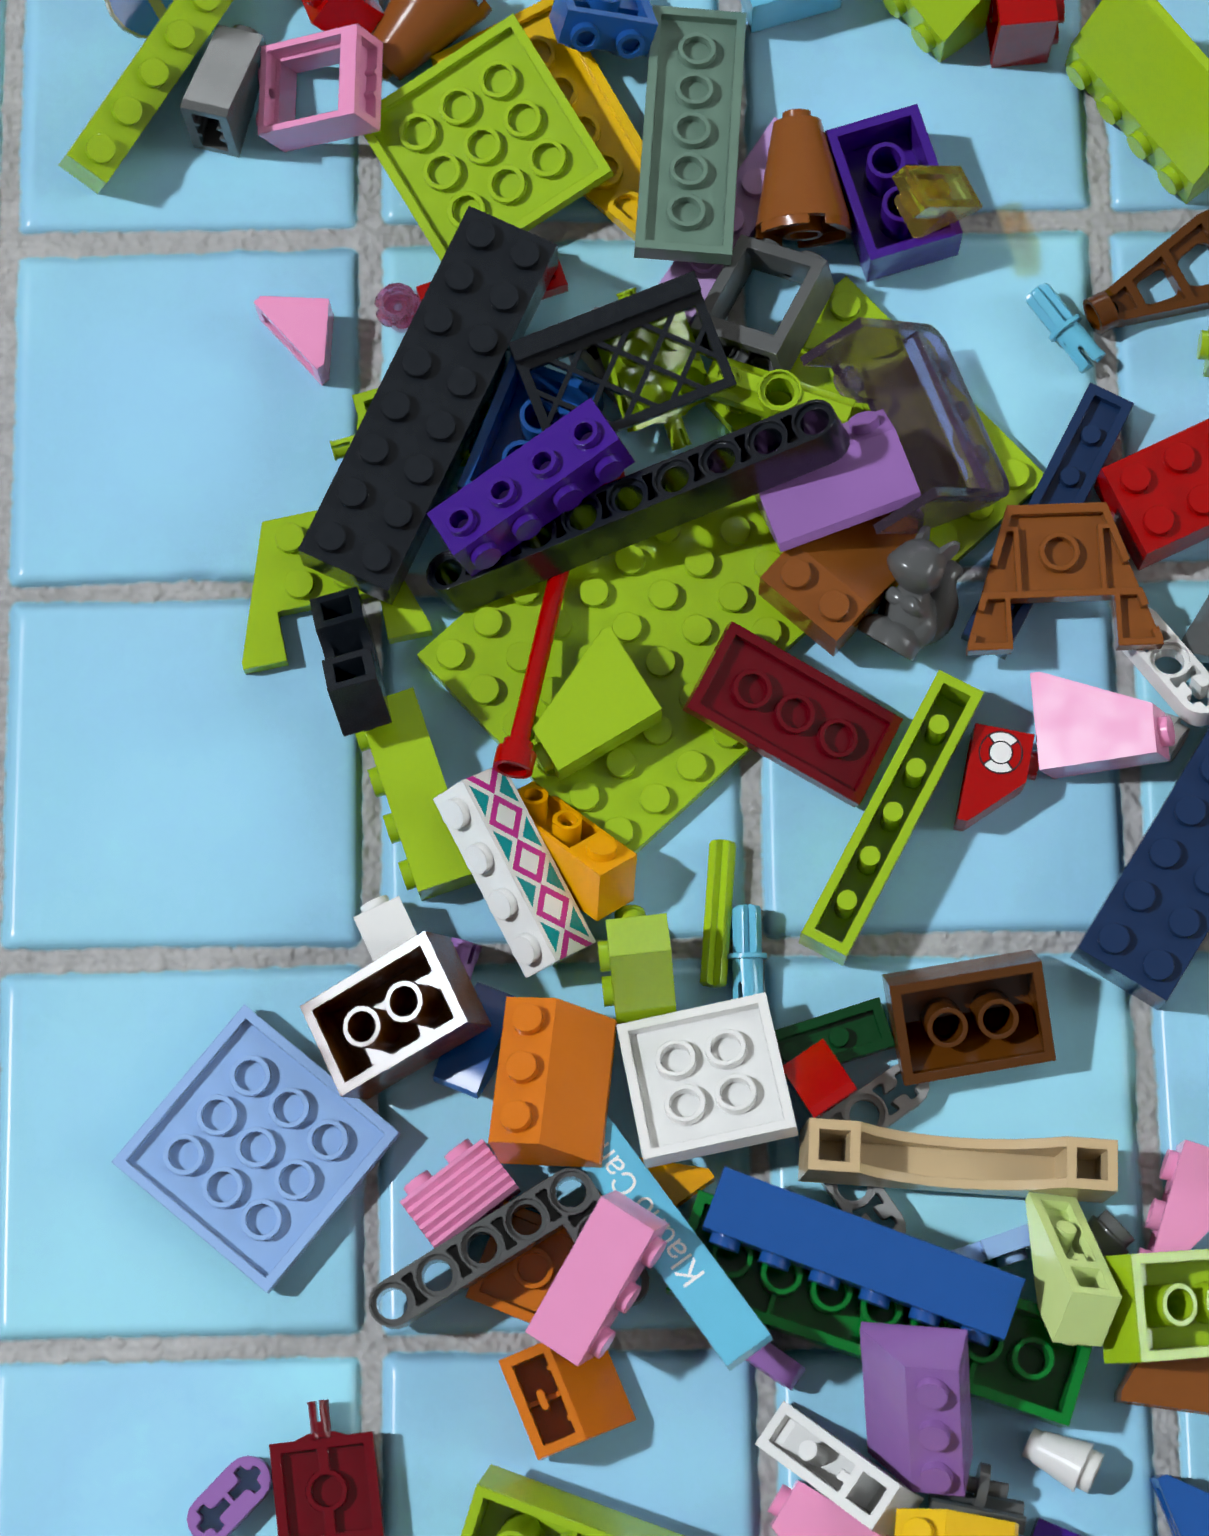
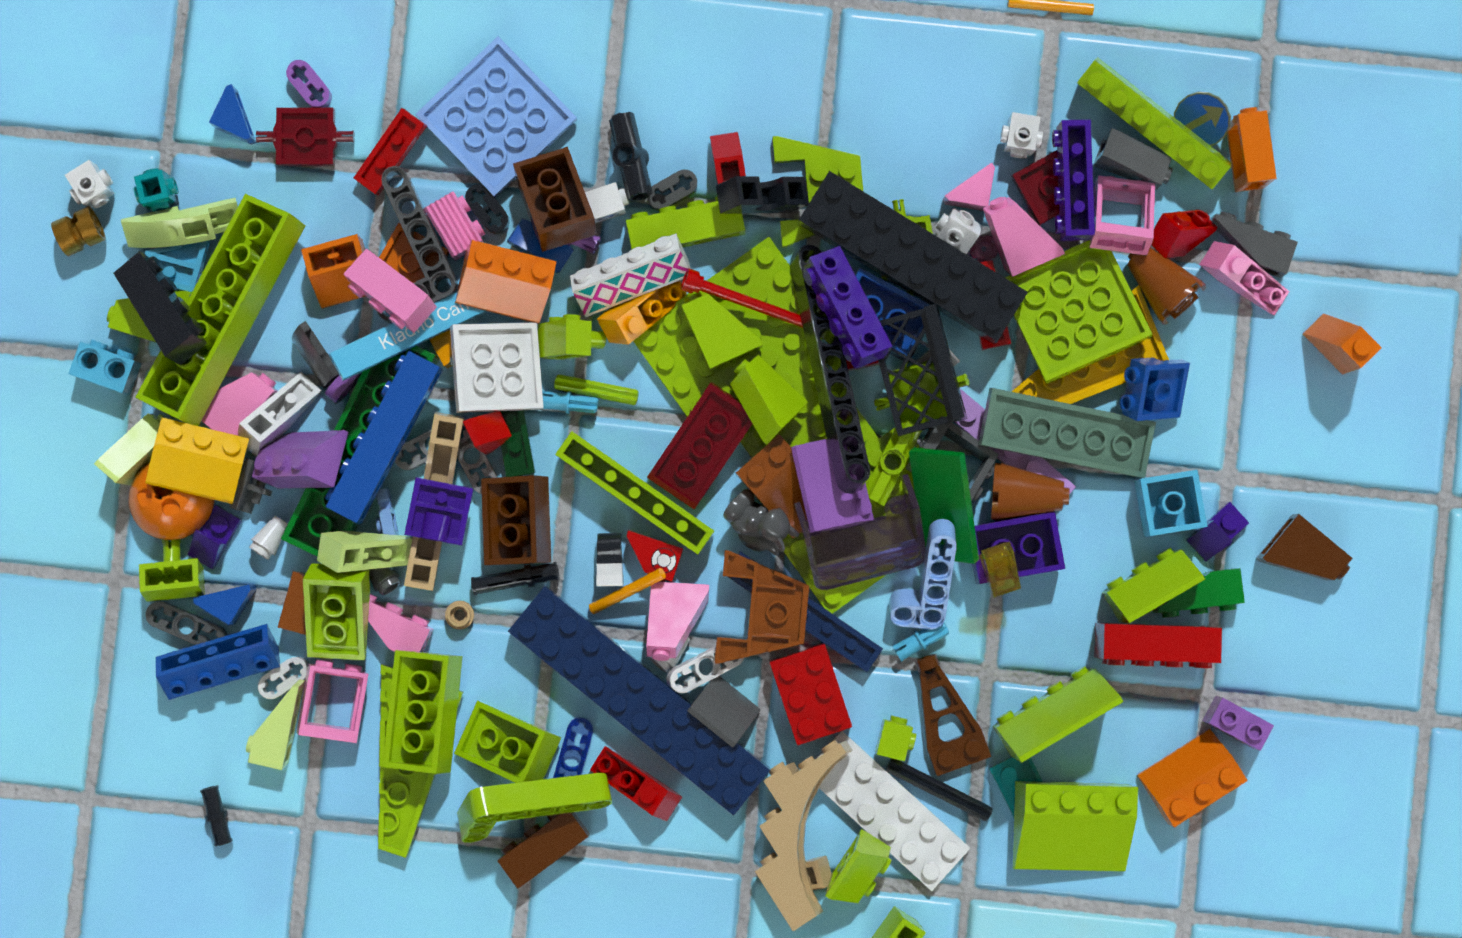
camera: 90 degrees right, 10 degrees up
none -> dark grey slope [292,321,339,389]
none -> red plate [353,108,427,196]
none -> dark purple plate [404,477,473,546]
none -> tan plate [445,601,474,629]
none -> black beam [465,184,510,234]
none -> black pin [471,562,560,595]
none -> light orange bar [589,568,666,614]
none -> leg [596,533,624,586]
none -> black piece [609,112,653,202]
none -> dark grey beam [647,169,697,211]
none -> red slope [710,132,746,185]
none -> lime slope [730,355,808,445]
none -> light blue beam [890,519,956,629]
none -> green tile [909,447,979,564]
none -> white brick [935,208,983,254]
none -> bright pink slope [983,197,1065,277]
none -> white brick [1000,112,1043,159]
none -> dark red plate [1011,150,1059,225]
none -> dark purple brick [1052,119,1095,241]

